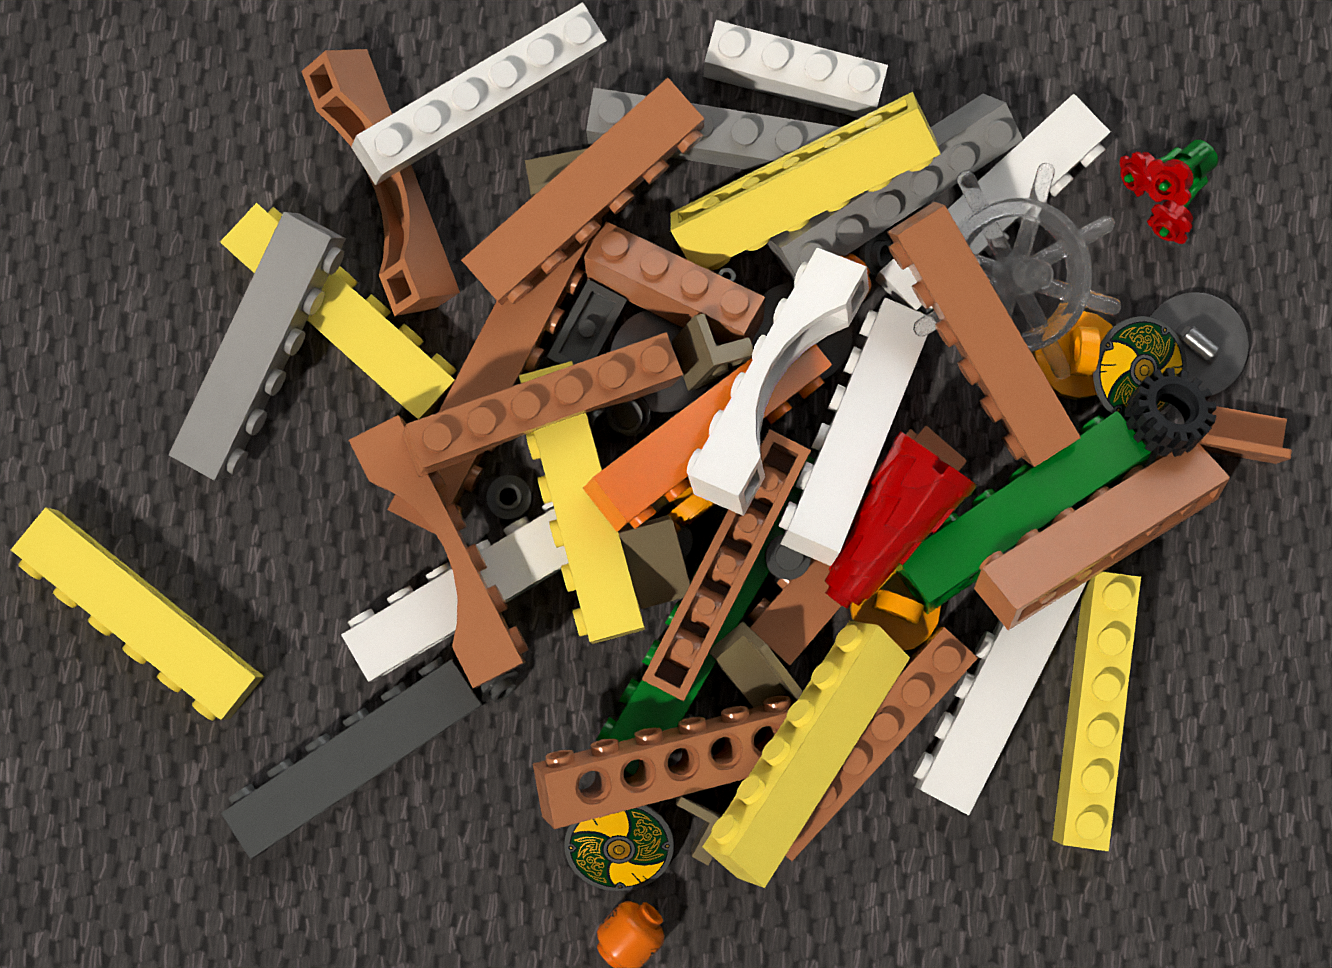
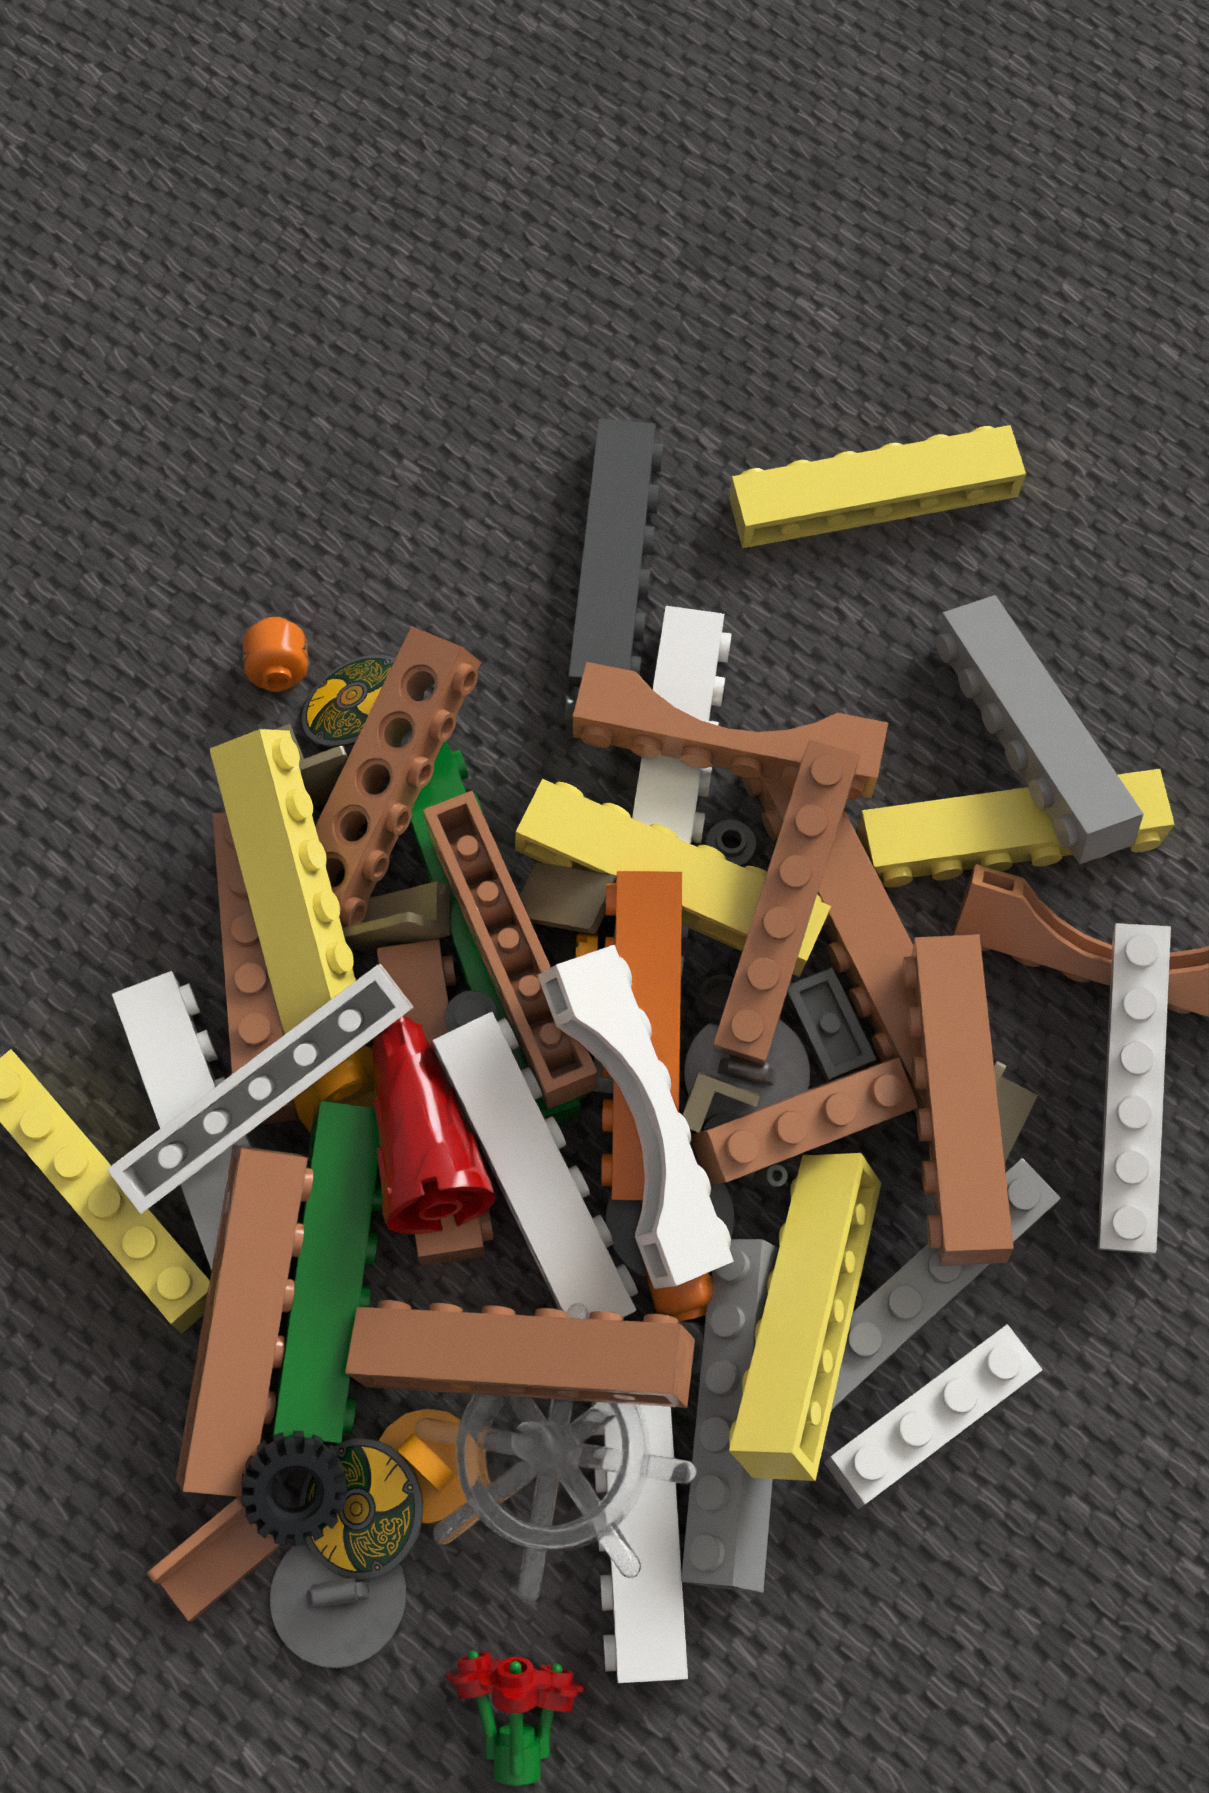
camera: 130 degrees right, 15 degrees down
none -> white brick [107,964,413,1214]

